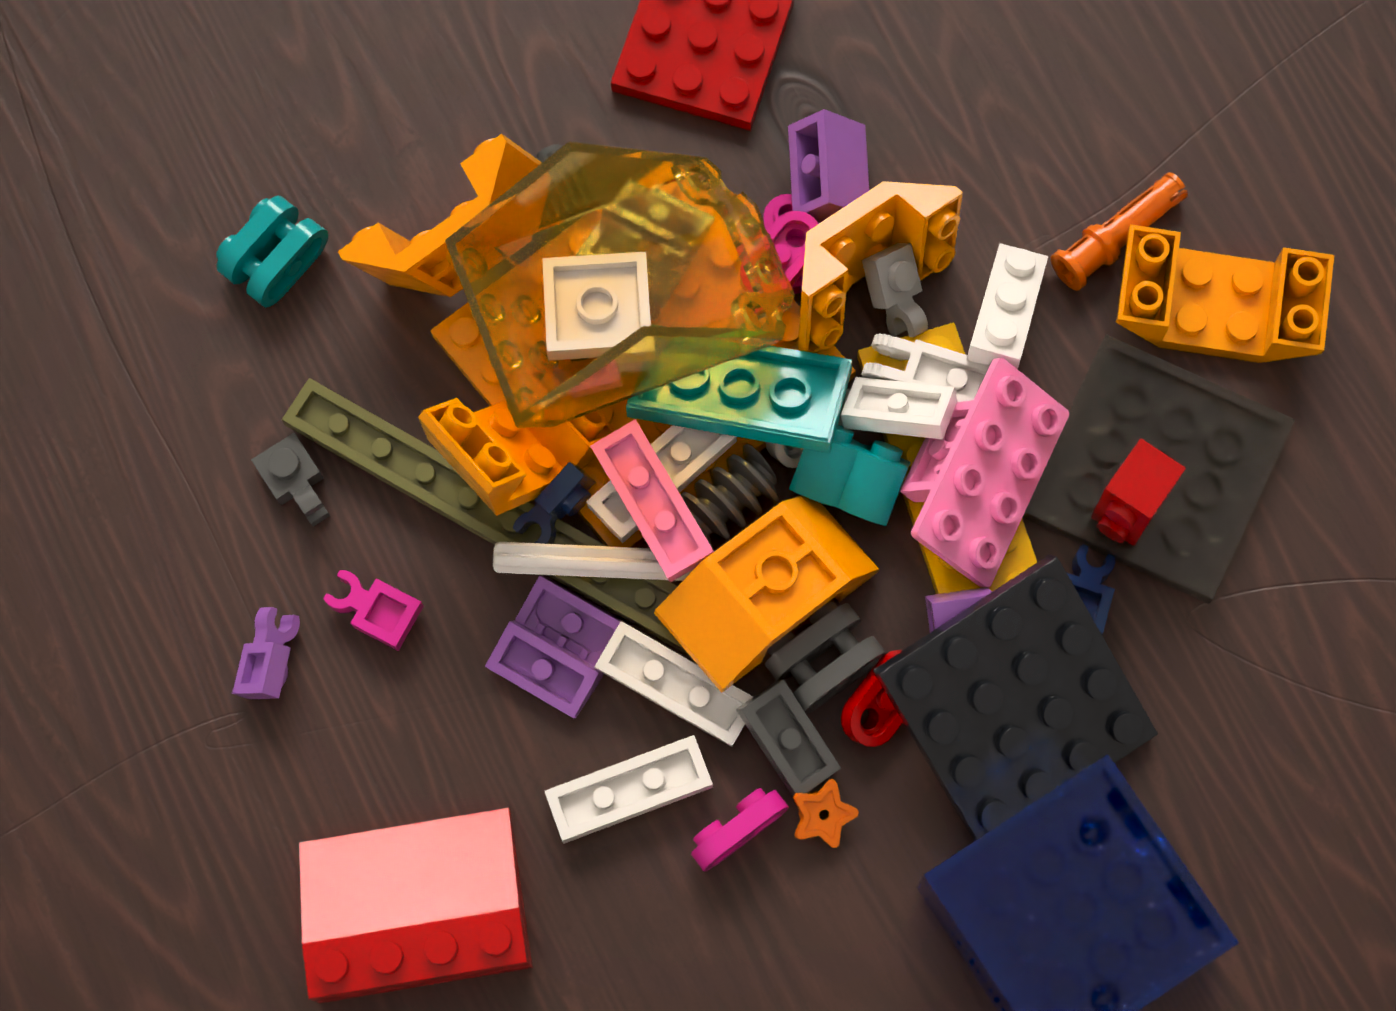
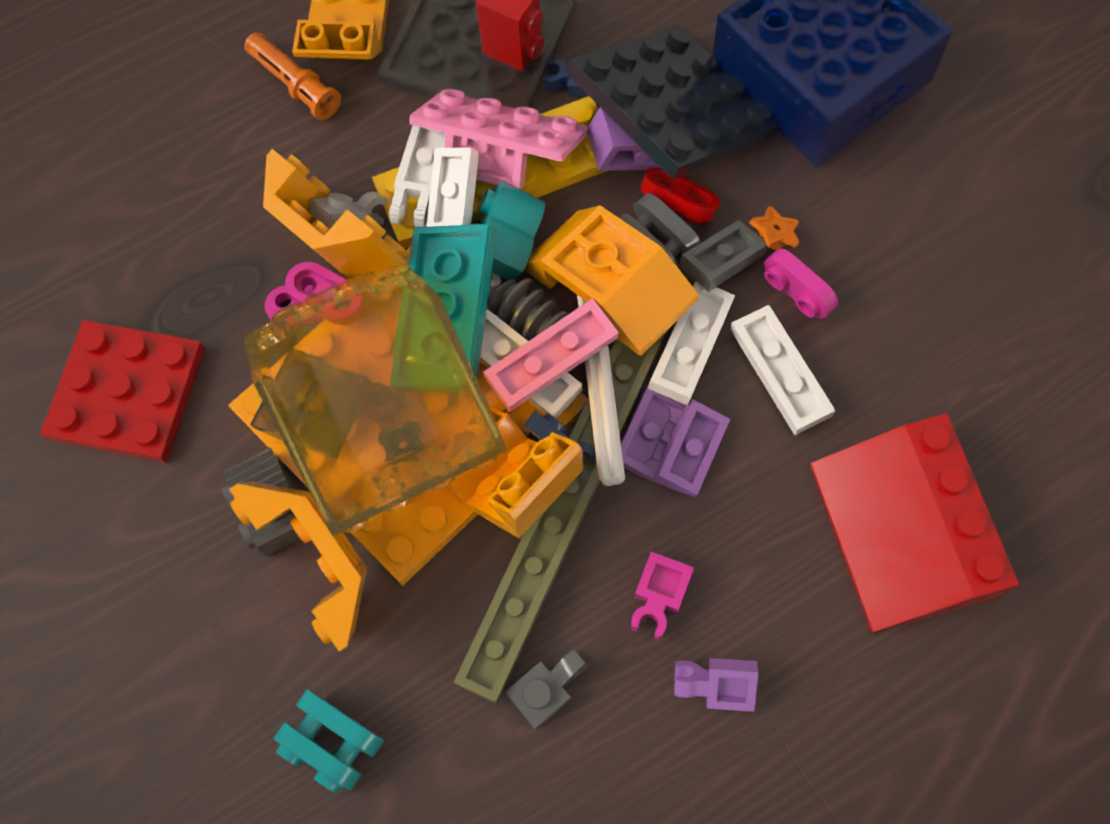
camera: 95 degrees left, 5 degrees down
plate [542,252,653,361] -> none
medium lavender brick [788,109,869,224] -> none
white plate [966,243,1048,369] -> none

